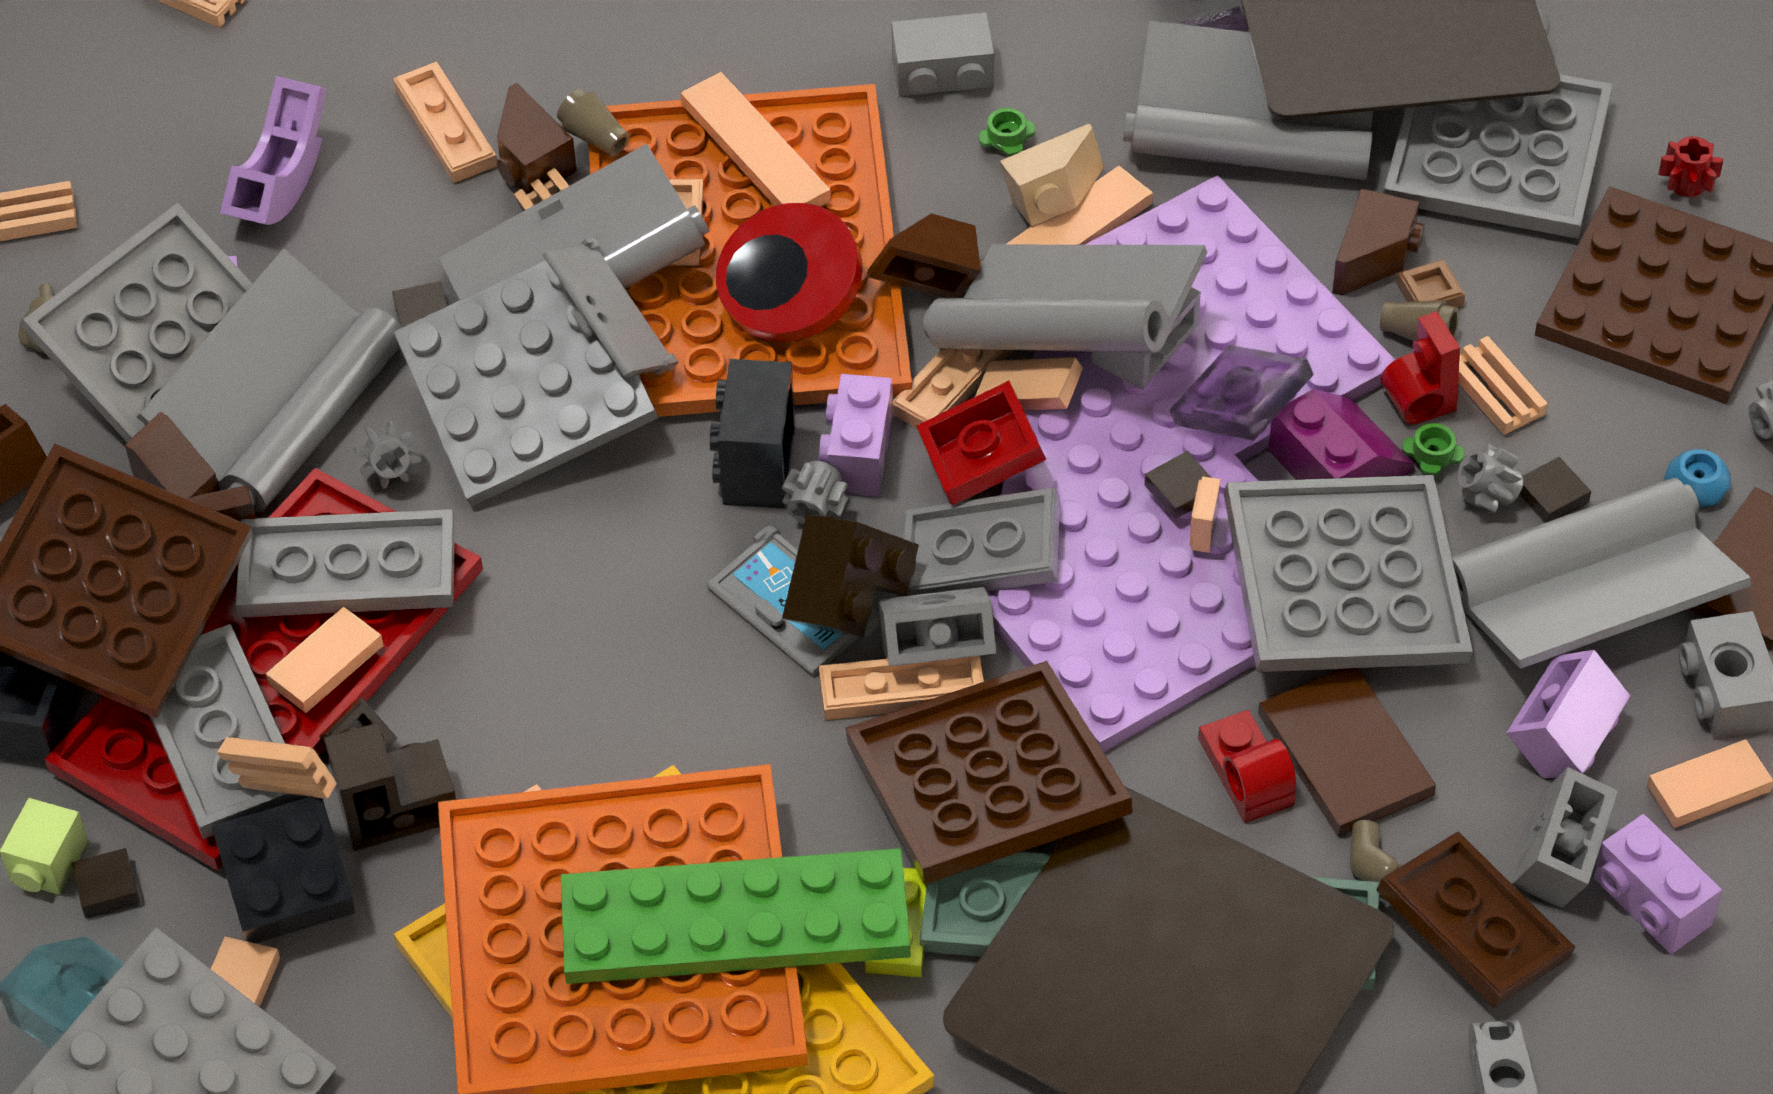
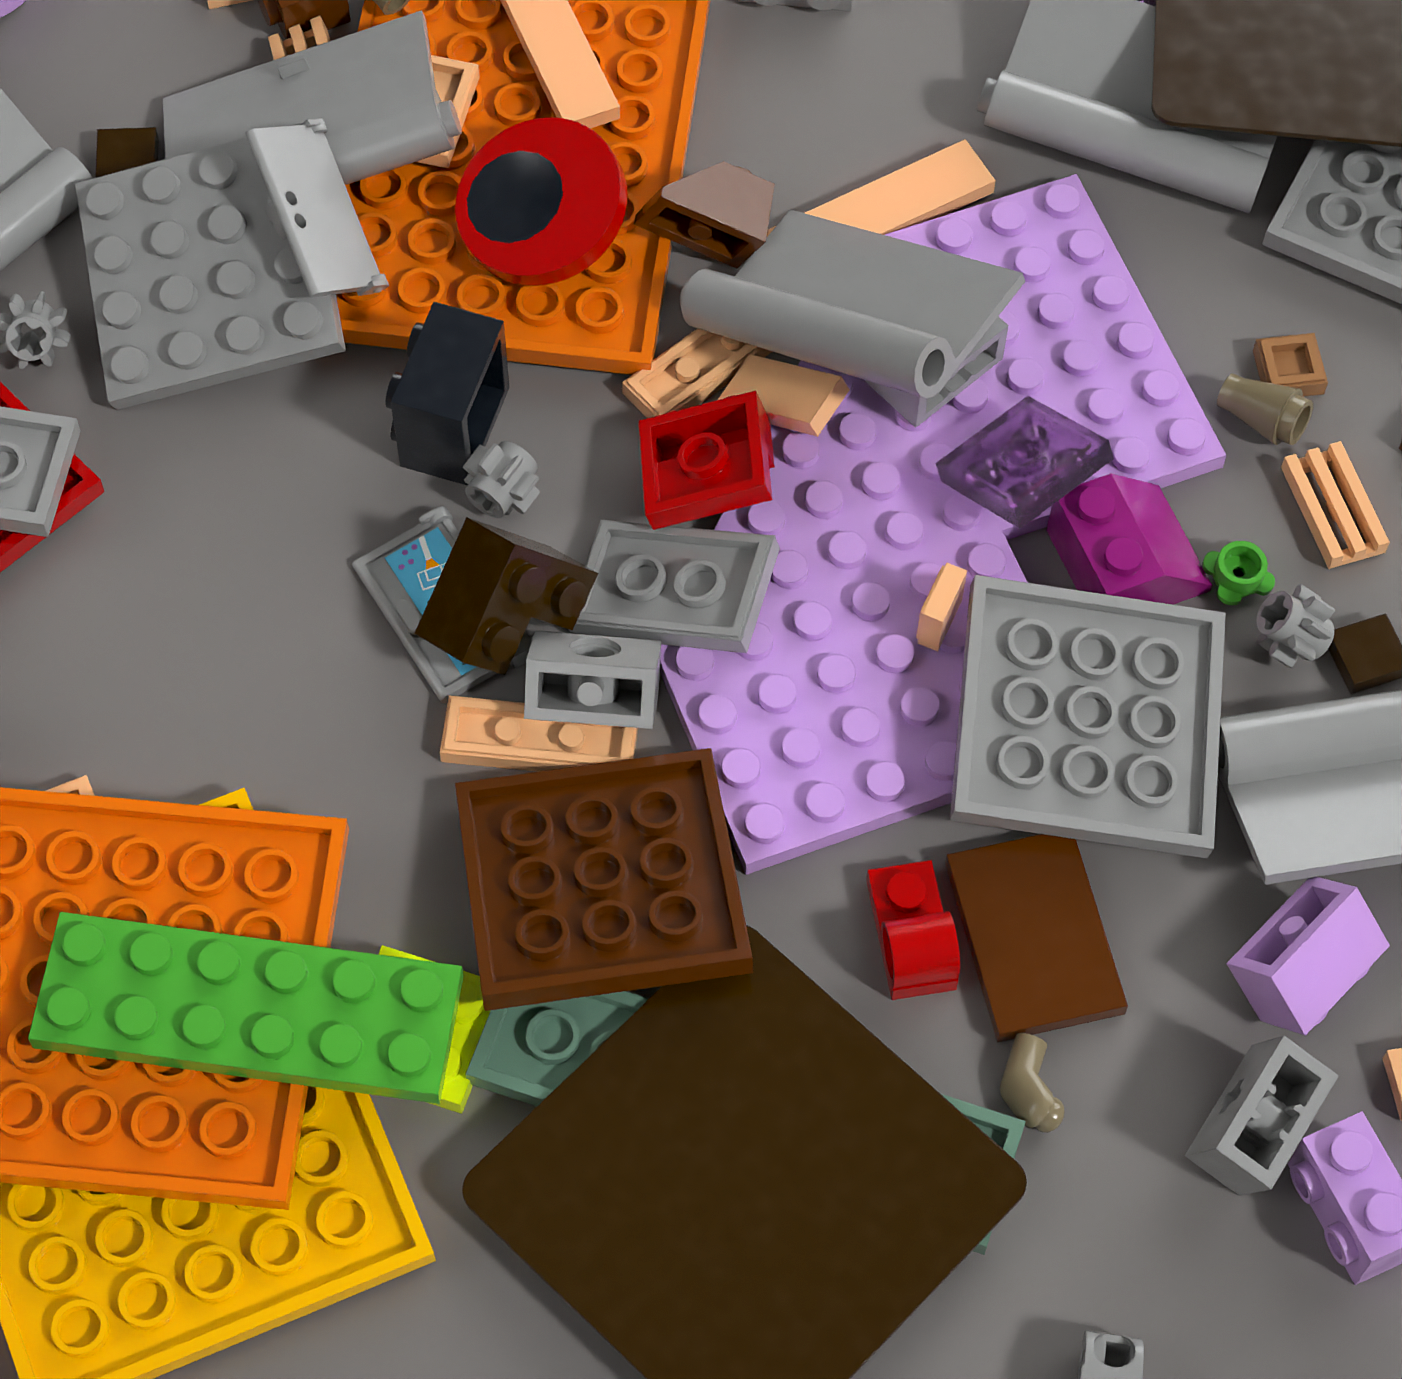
camera: 10 degrees right, 10 degrees up
lavender brick [819,374,893,497] -> none
bright green plate [978,108,1035,156] -> none
tan slope [1000,124,1104,227] -> none
dark brown tile [1144,451,1212,519] -> none
reddish brown slope [1332,188,1425,295] -> none
reddish brown tile [1376,831,1576,1008] -> none
red plate [1380,311,1460,424] -> none

